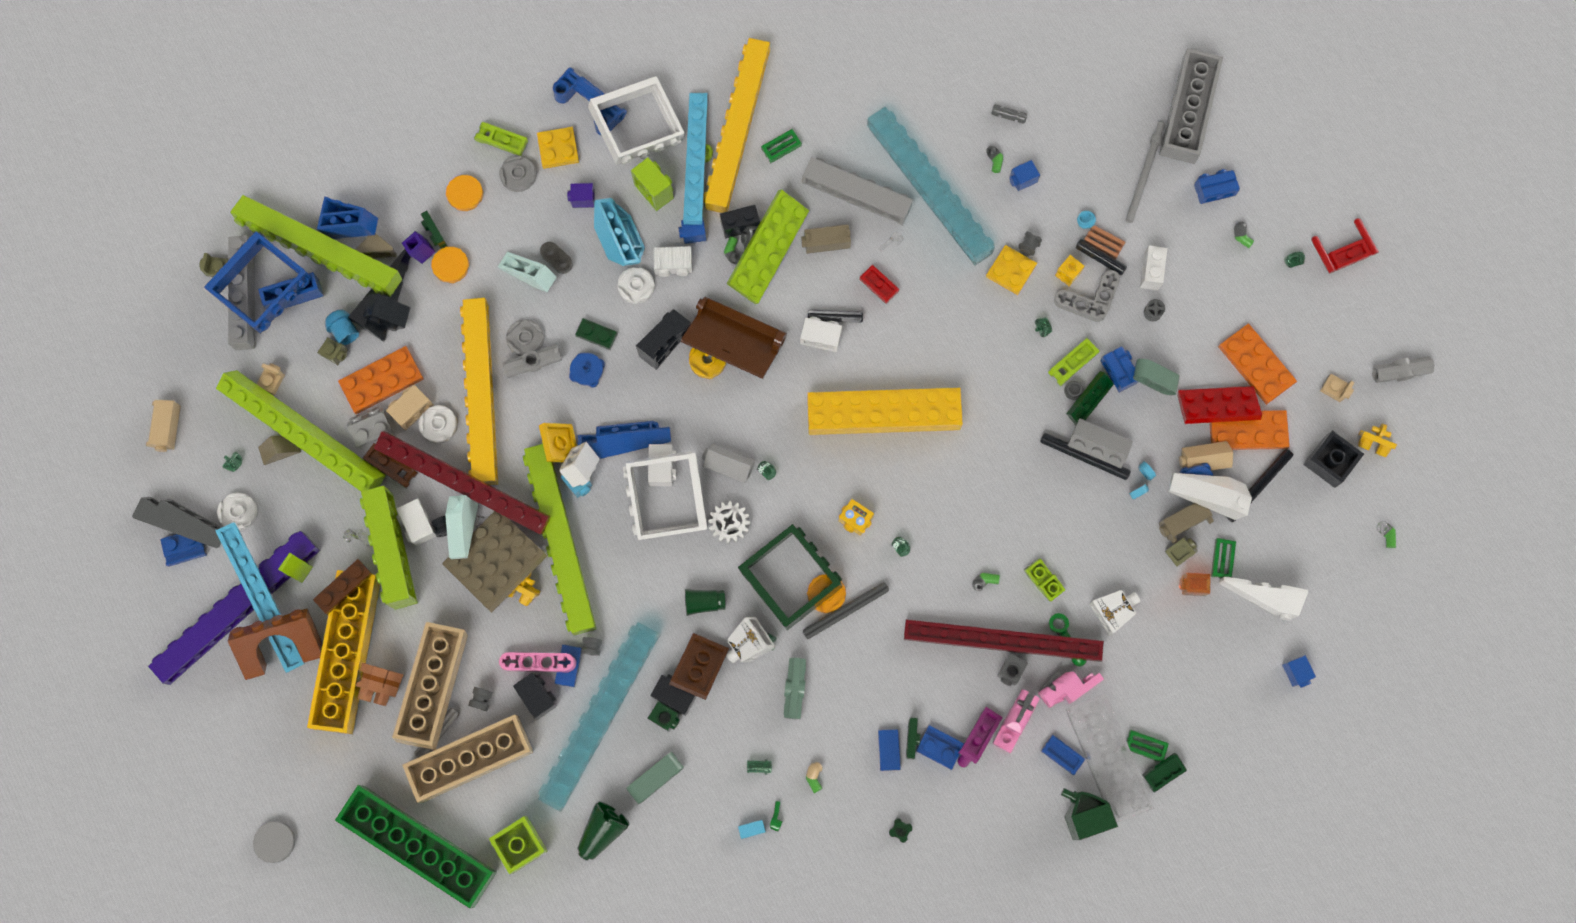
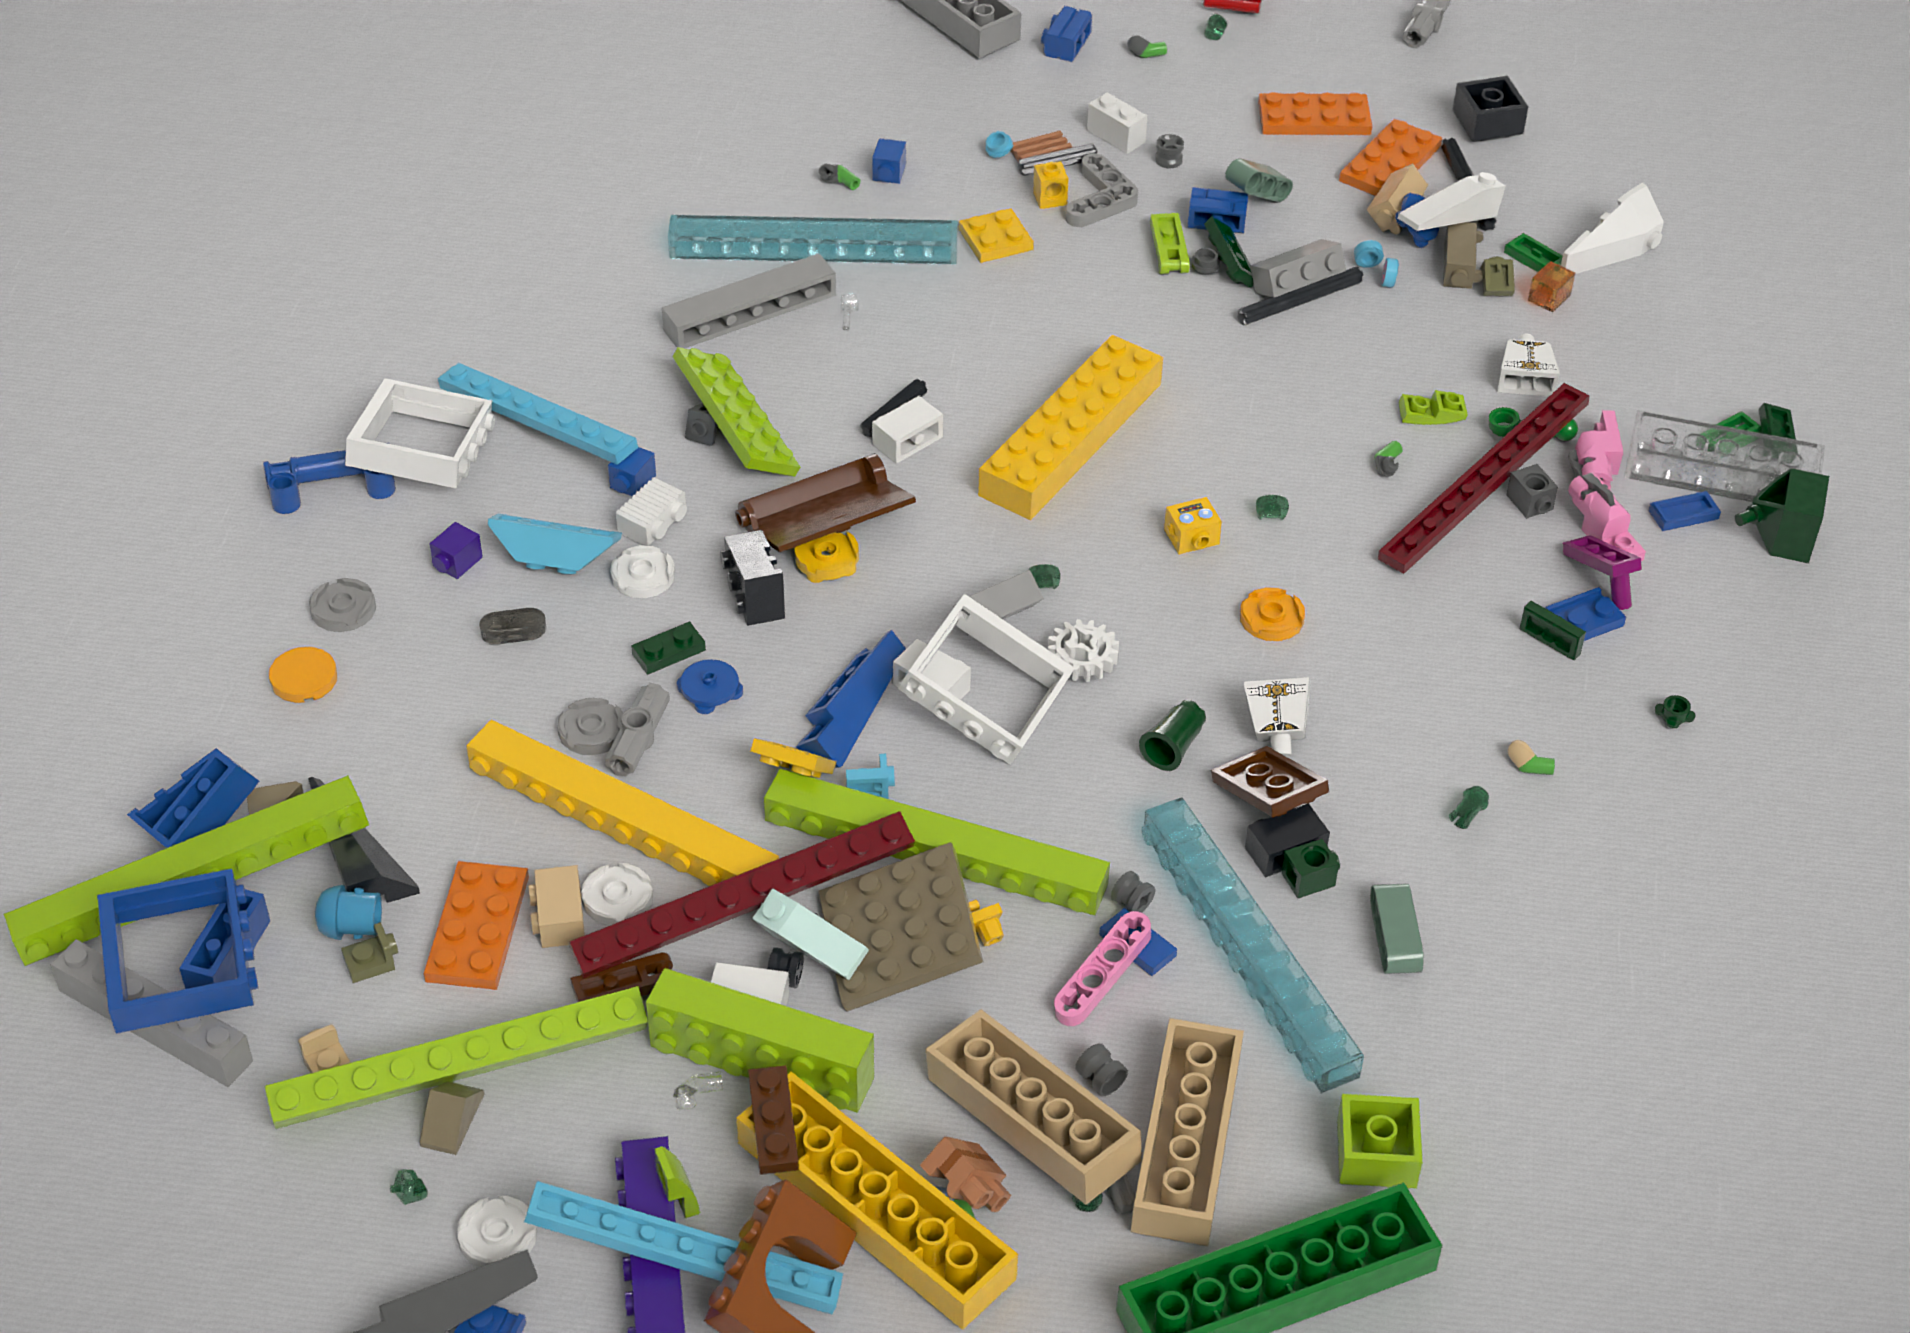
camera: 55 degrees left, 30 degrees down
tan brick [146,400,181,452] -> none
olive bracket [199,253,228,277] -> none
light grey bracket [347,407,393,447] -> none
black brick [363,293,411,331] -> none
dark purple brick [402,231,436,264] -> none
dark green plate [421,210,448,249] -> none
light orange tile [431,247,469,283] -> none
lime plate [474,122,528,156] -> none
light aqua slope [498,252,557,292] -> none
black brick [513,672,557,720] -> none
yellow plate [537,127,579,169] -> none
white brick [559,442,599,487] -> none
dark green cone [577,801,630,861] -> none
lime brick [631,157,674,211] -> none
yellow brick [703,38,770,213] -> none
black brick [719,205,760,239] -> none
arm [724,237,741,264] -> none
dark green window [738,524,842,631] -> none
medium azure piece [738,820,766,839] -> none
green tile [761,129,802,164] -> none
green hand [770,801,783,832] -> none
sand green piece [784,658,806,719] -> none
dark tan brick [801,224,851,254] -> none
dark grey axle [803,582,889,639] -> none
red plate [859,264,900,304] -> none
blue tile [878,729,901,771] -> none
dark grey axle [991,104,1027,124] -> none
dark grey brick [1018,231,1042,256] -> none
clear green piece [1035,317,1052,338] -> none
light grey bar [1126,122,1165,223] -> none
red plate [1177,386,1262,424] -> none
blue brick [1282,655,1316,688] -> none
tan bracket [1320,374,1355,402] -> none
yellow hips [1358,423,1397,458] -> none
arm [1377,521,1396,548] -> none

